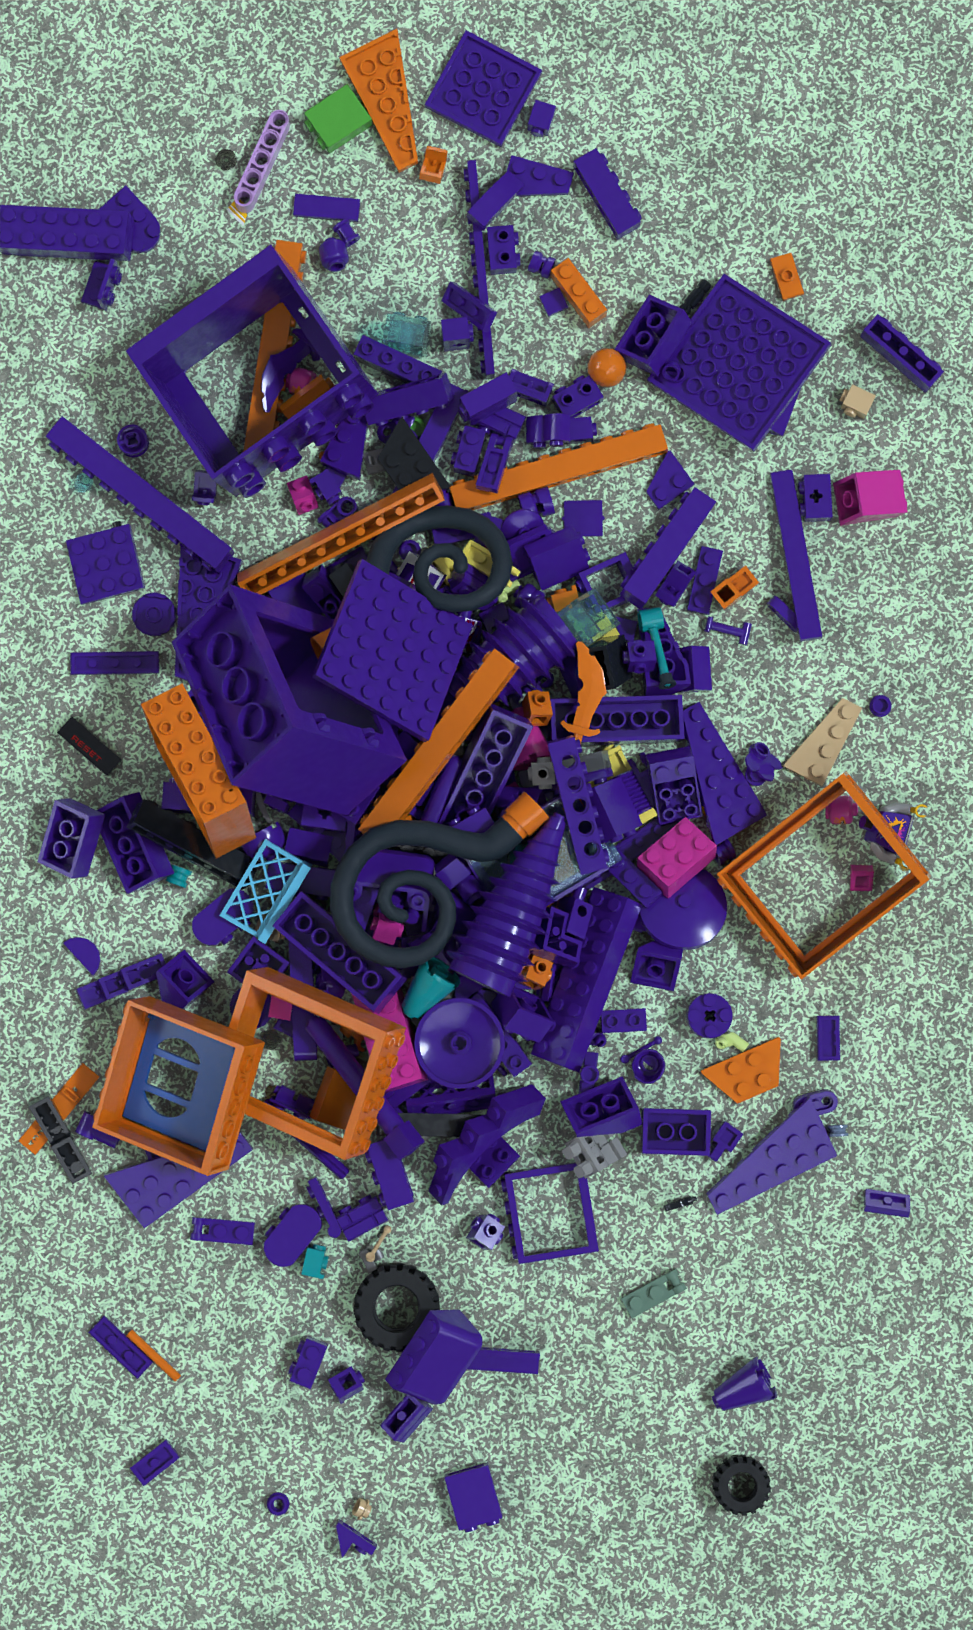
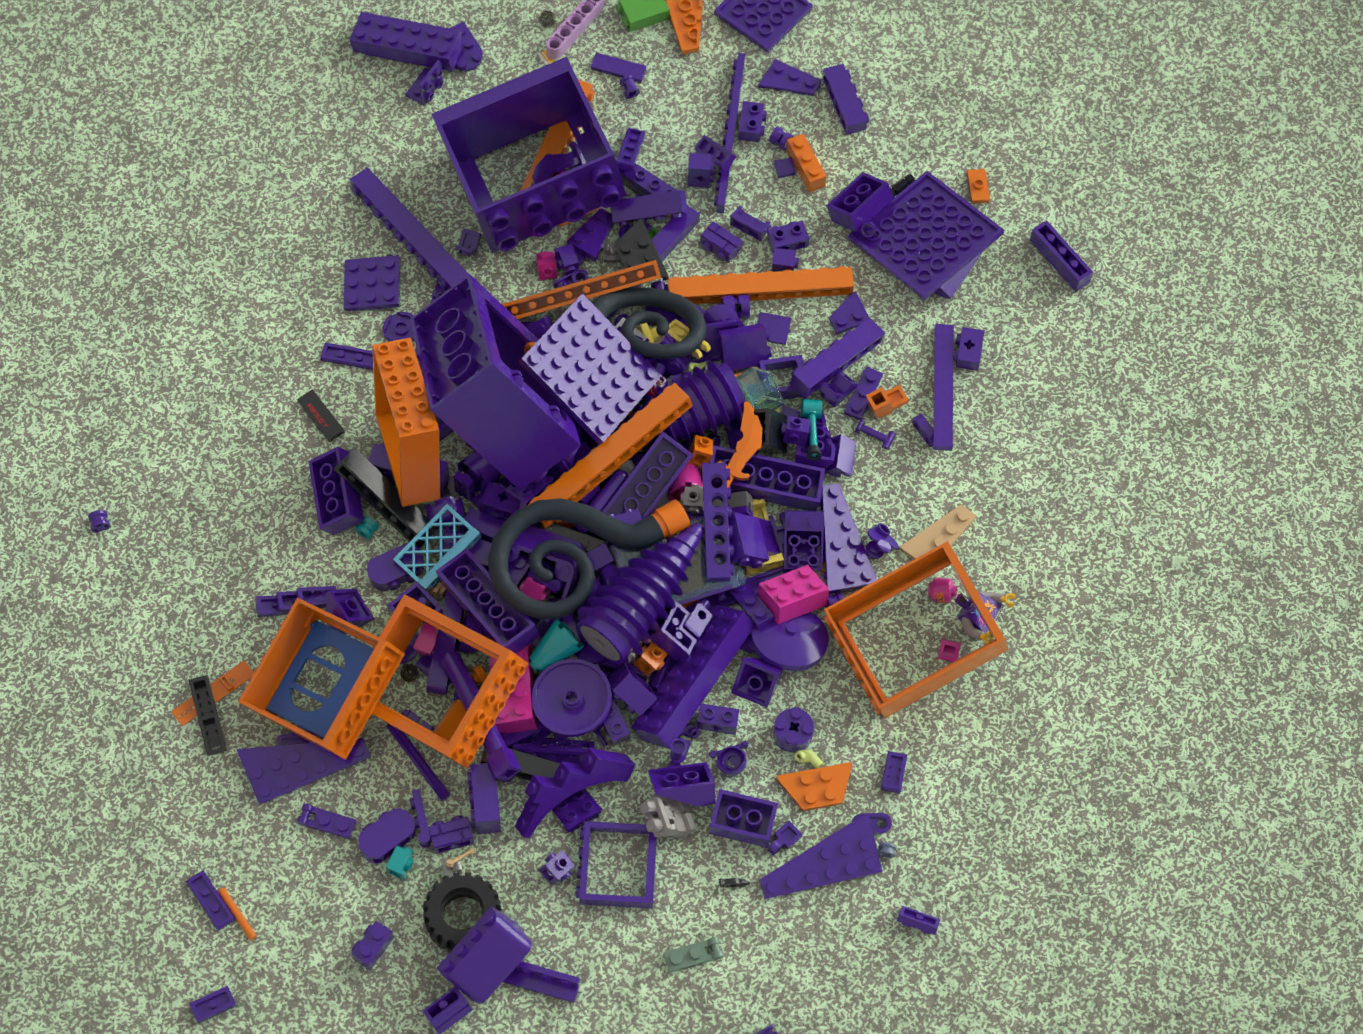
camera: 10 degrees right, 20 degrees down
dark purple brick [37,798,106,879] -> none
dark purple tile [63,937,101,976] -> none
clear light blue hinge [74,473,93,493] -> none
dark purple piece [75,1111,120,1148] -> none
dark purple wheel [117,424,149,458] -> none
dark purple head [318,237,349,272] -> none
dark purple brick [328,1366,365,1404] -> none
clear light blue brick [383,312,432,357] -> none
orange bracket [419,146,448,184] -> none
dark purple brick [450,425,486,477] -> none
dark purple brick [458,372,517,426] -> none
dark purple slope [467,171,525,231] -> none
dark purple plate [476,433,514,493] -> none
dark purple brick [526,413,570,449] -> none
dark purple brick [527,100,556,137] -> none
orange piece [588,348,626,388] -> none
dark pink slope [833,470,908,526] -> none
tan brick [839,384,876,419] -> none
dark purple plate [869,695,892,717] -> none
none -> dark purple tile [616,128,645,172]

